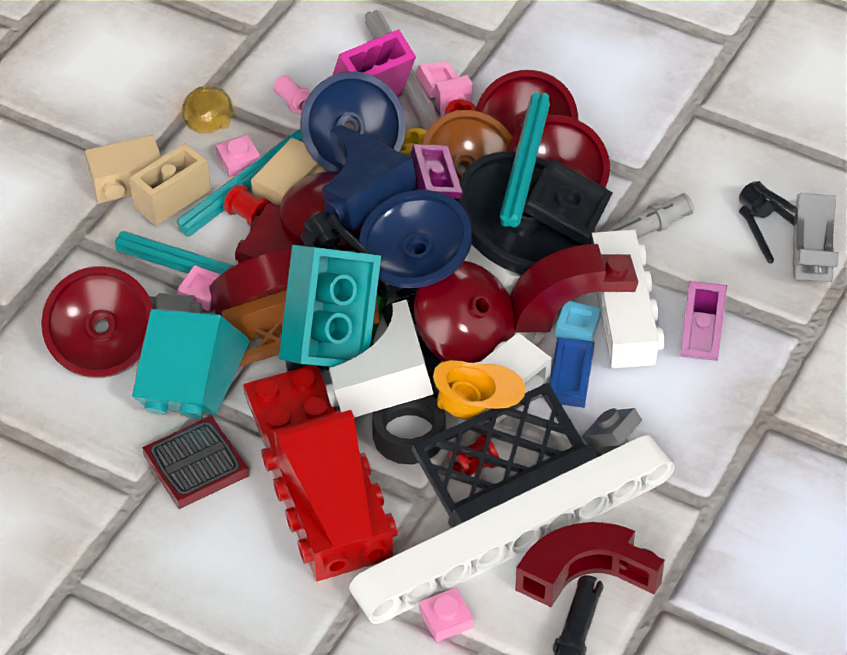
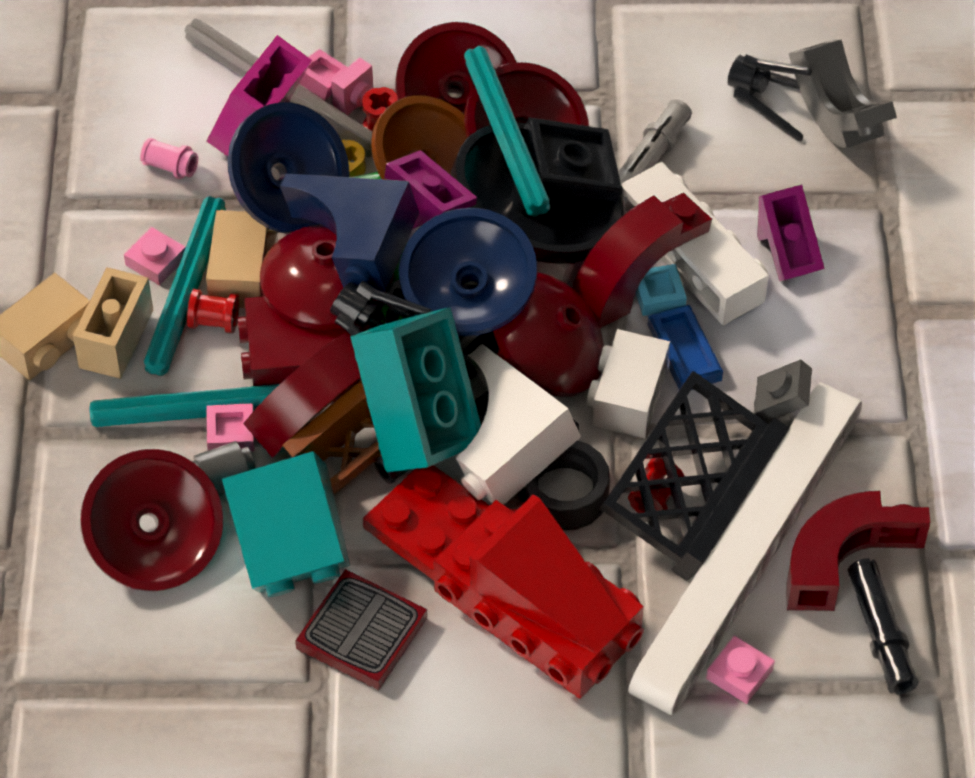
camera: 30 degrees left, 5 degrees up
clear yellow hair [182,85,236,134] -> none
light orange piece [433,360,526,420] -> none

